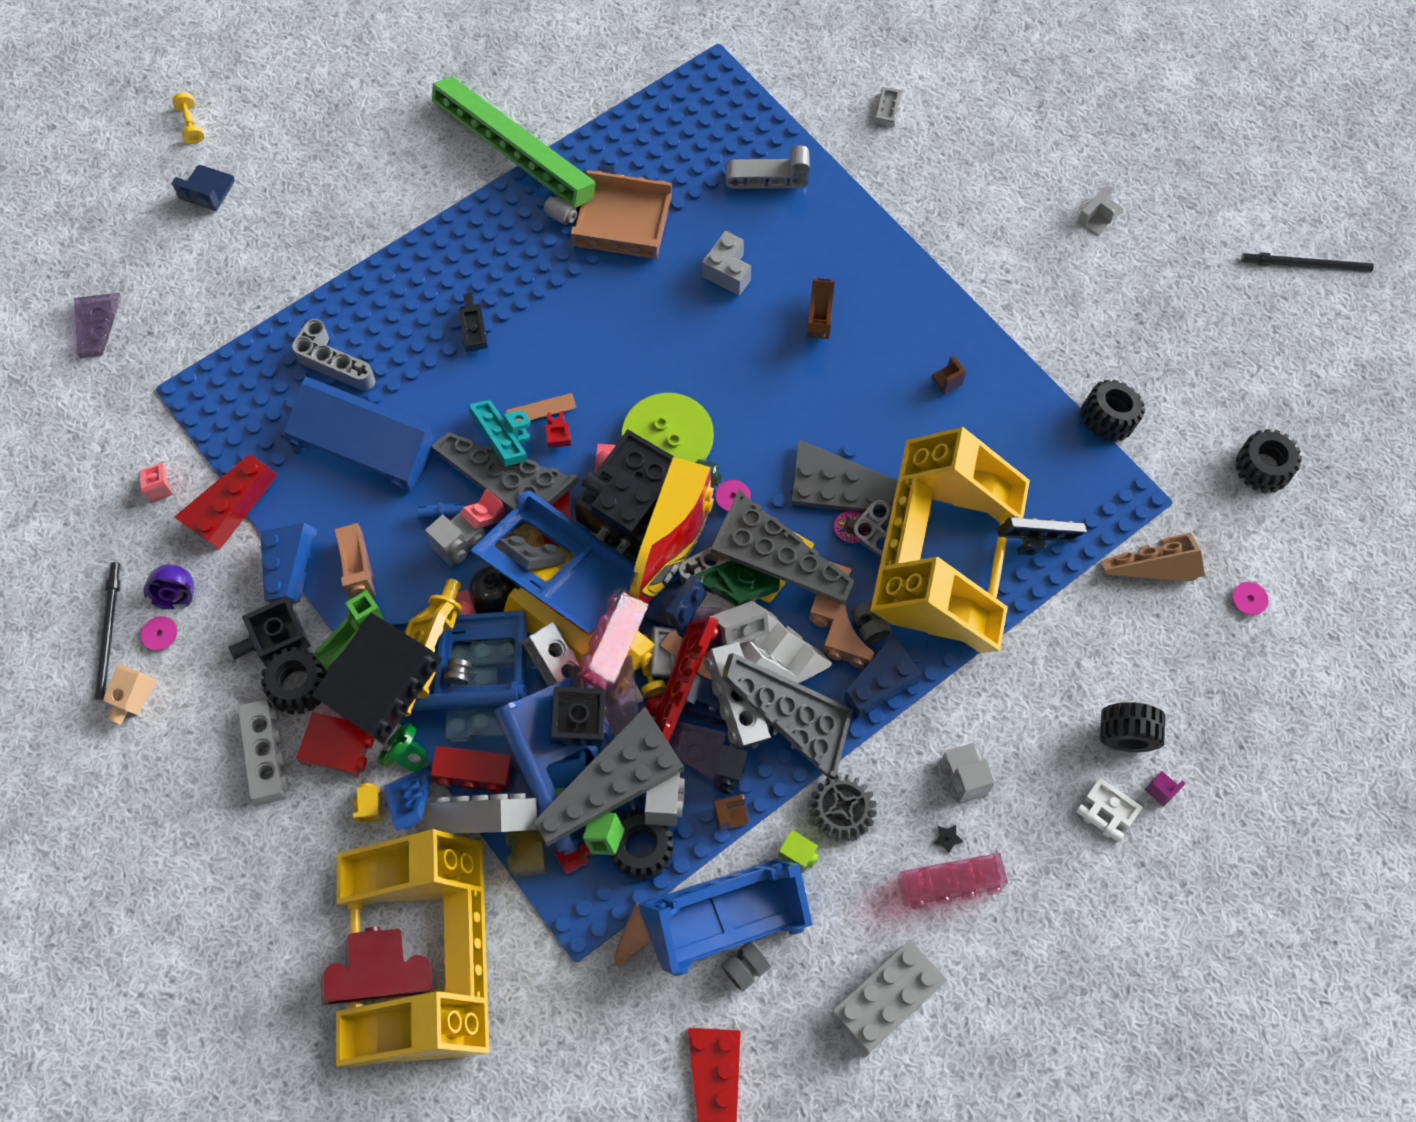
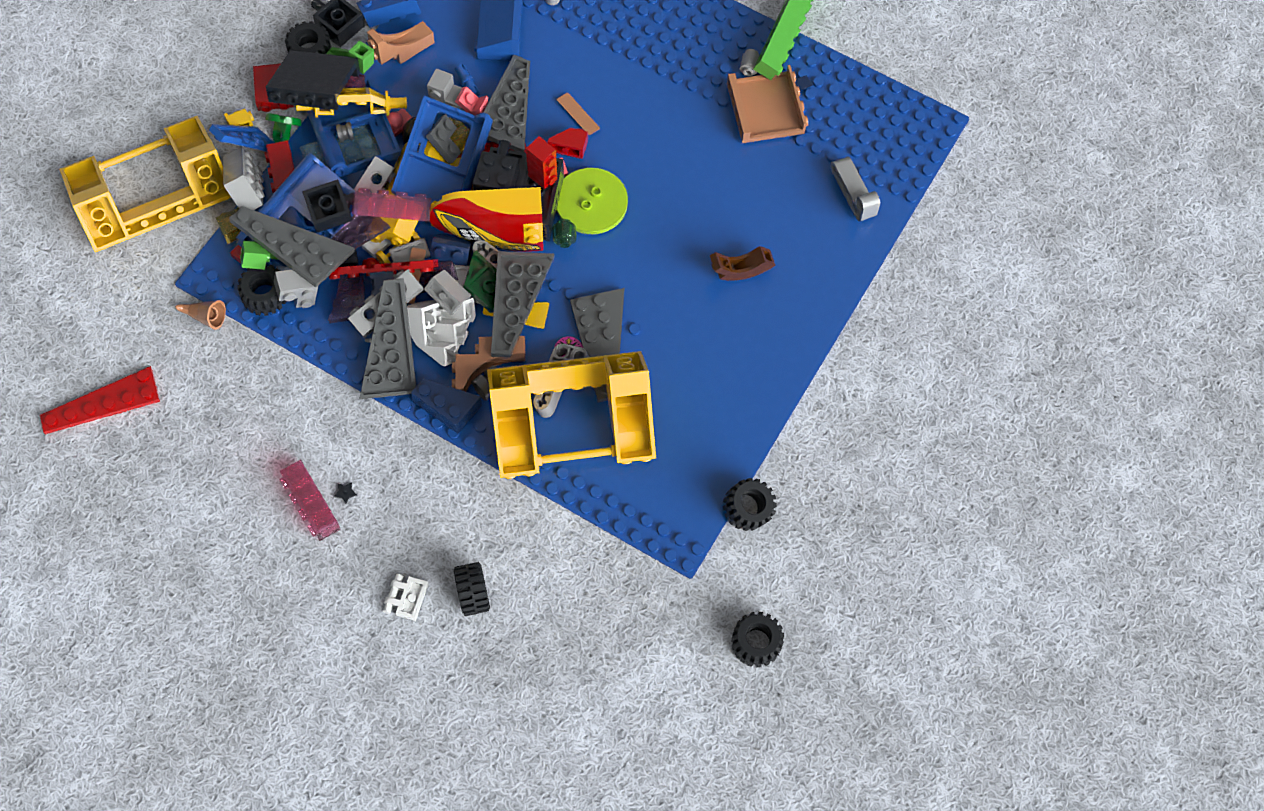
camera: 65 degrees right, 0 degrees up
light grey brick [238,699,289,806] -> none
dark red brick [320,926,433,1006] -> none
black hinge [459,293,488,352] -> none
teal plate [469,400,530,466] -> none
red plate [545,411,571,449] -> none
blue windscreen [638,858,813,976] -> none
light grey brick [702,231,751,296] -> none
black brick [714,745,747,795] -> none
reddish brown panel [714,794,749,831] -> none
dark pink piece [716,480,750,511] -> none
dark grey wheel [721,942,771,992] -> none
lime brick [778,830,819,872] -> none
dark grey gear [809,774,877,843] -> none
light grey brick [831,940,947,1056] -> none
light grey plate [874,87,902,127] -> none
reddish brown panel [931,355,967,395] -> none
light grey brick [940,743,995,804] -> none
black plate [996,516,1087,556] -> none
light grey panel [1078,184,1123,236] -> none
medium nougat wedge [1101,533,1205,581] -> none
magenta panel [1144,771,1186,807] -> none
dark pink piece [1232,582,1269,615] -> none
black bar [1241,252,1374,272] -> none
none -> red brick [526,136,557,189]
none -> red slope [548,128,588,159]

